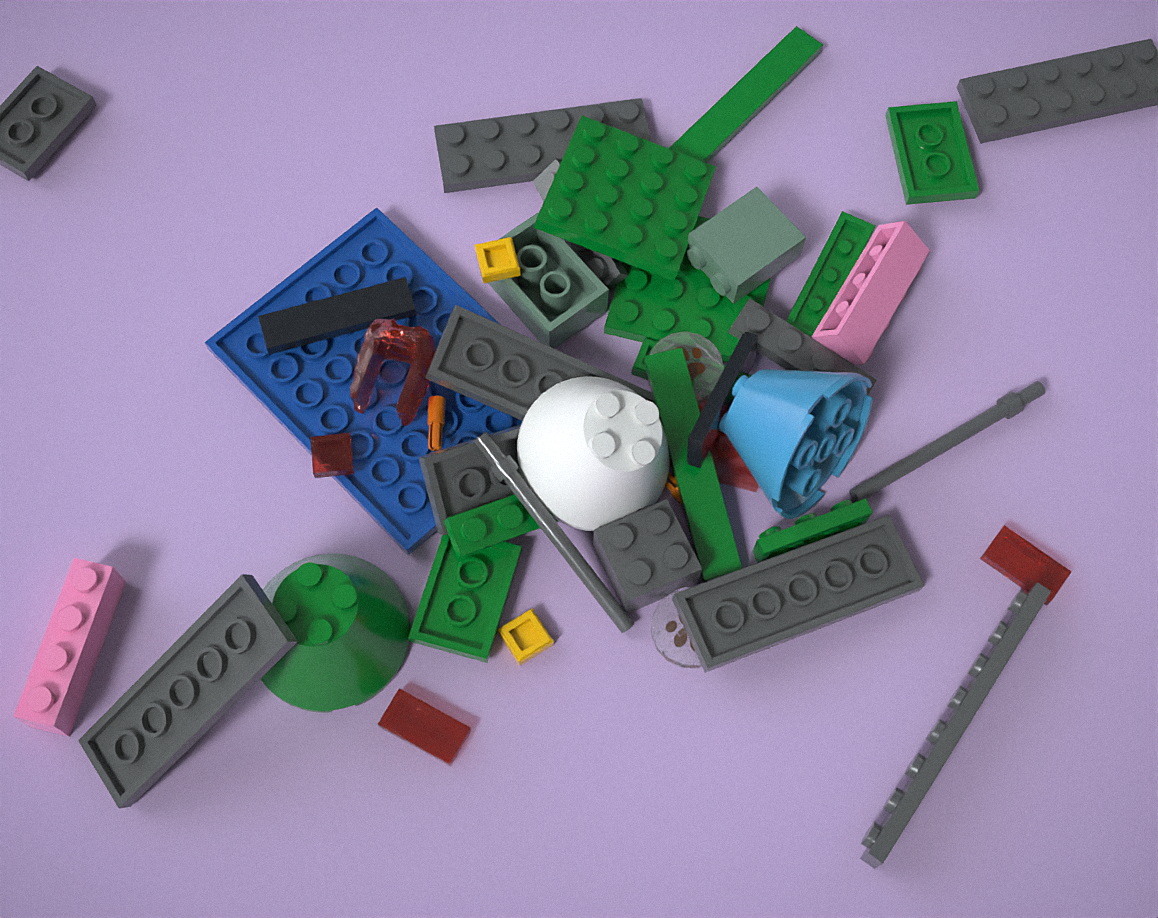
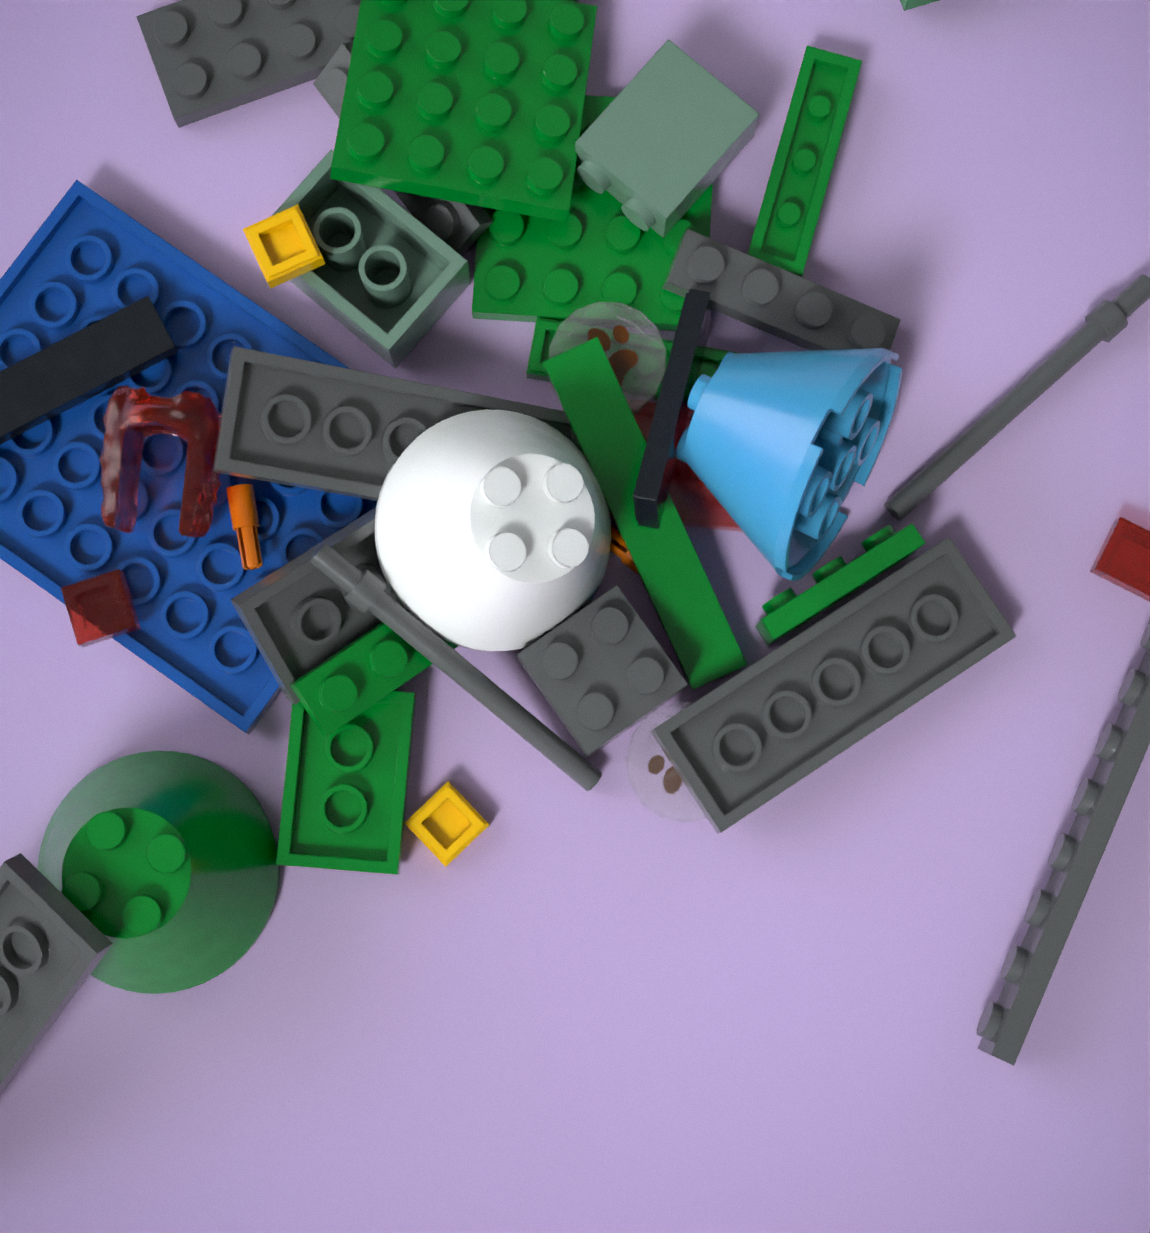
camera: 10 degrees left, 15 degrees up
clear red tile [378,688,471,767] -> none
bright pink brick [812,221,930,365] -> none

